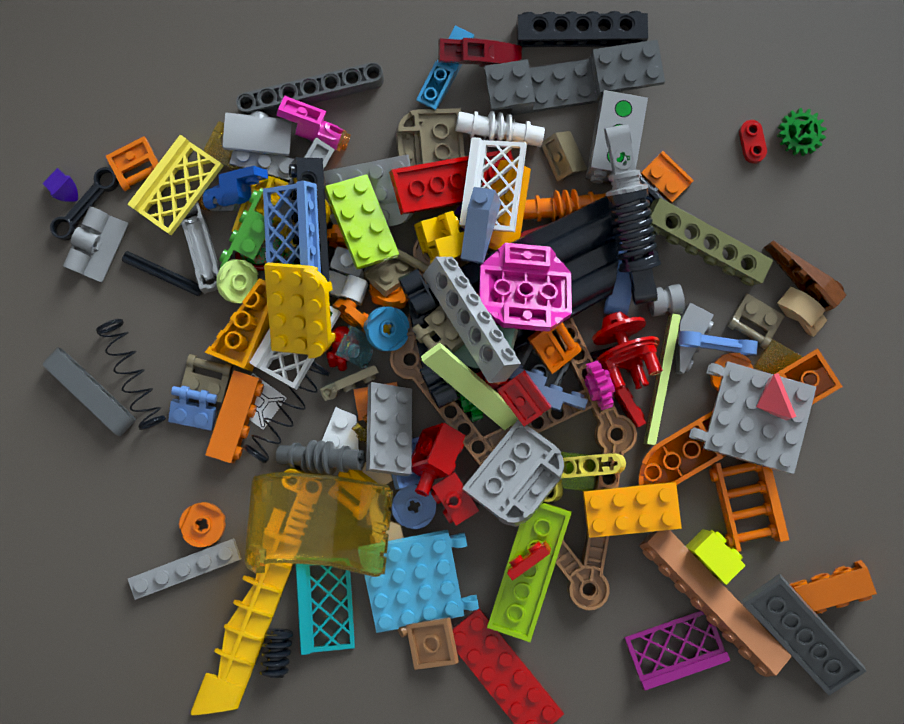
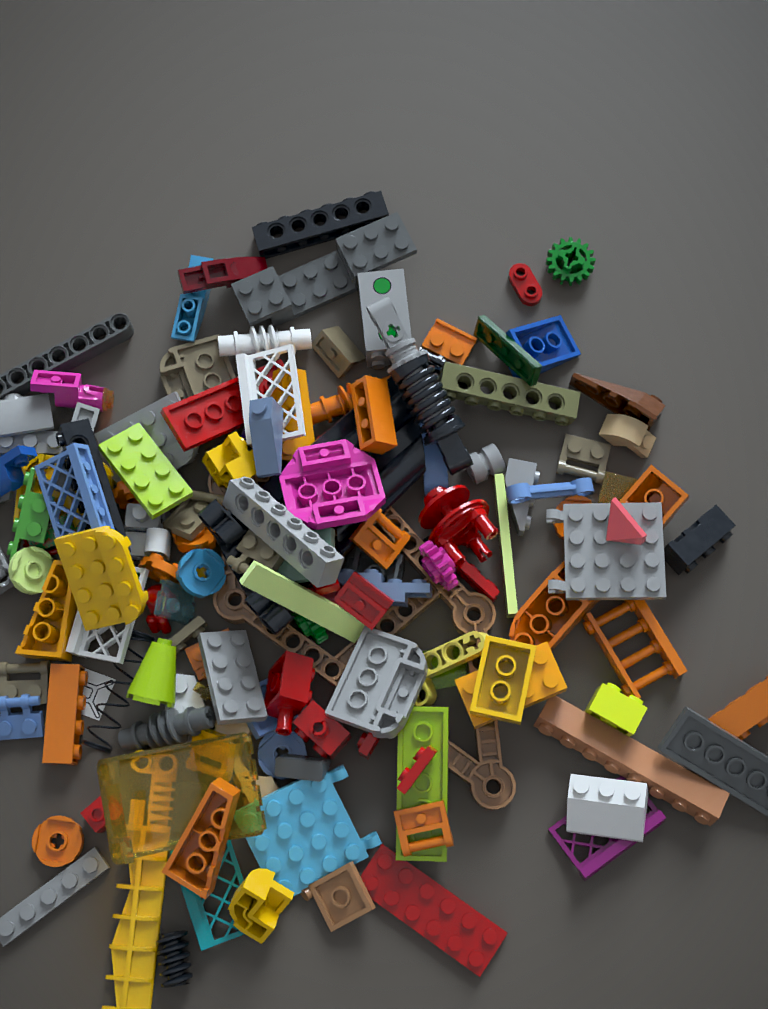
camera: 10 degrees left, 10 degrees down
none -> red brick [80,796,121,833]
none -> lime cone [126,638,176,708]
none -> orange wedge [162,777,241,900]
none -> yellow brick [228,868,294,944]
none -> dark grey slope [274,753,331,782]
none -> orange brick [350,375,398,455]
none -> red plate [357,732,380,760]
none -> orange plate [393,800,454,857]
none -> yellow brick [470,635,537,725]
none -> dark green tile [473,315,542,386]
none -> blue slope [506,315,581,378]
none -> white slope [566,774,649,842]
none -> black wedge [664,504,736,576]

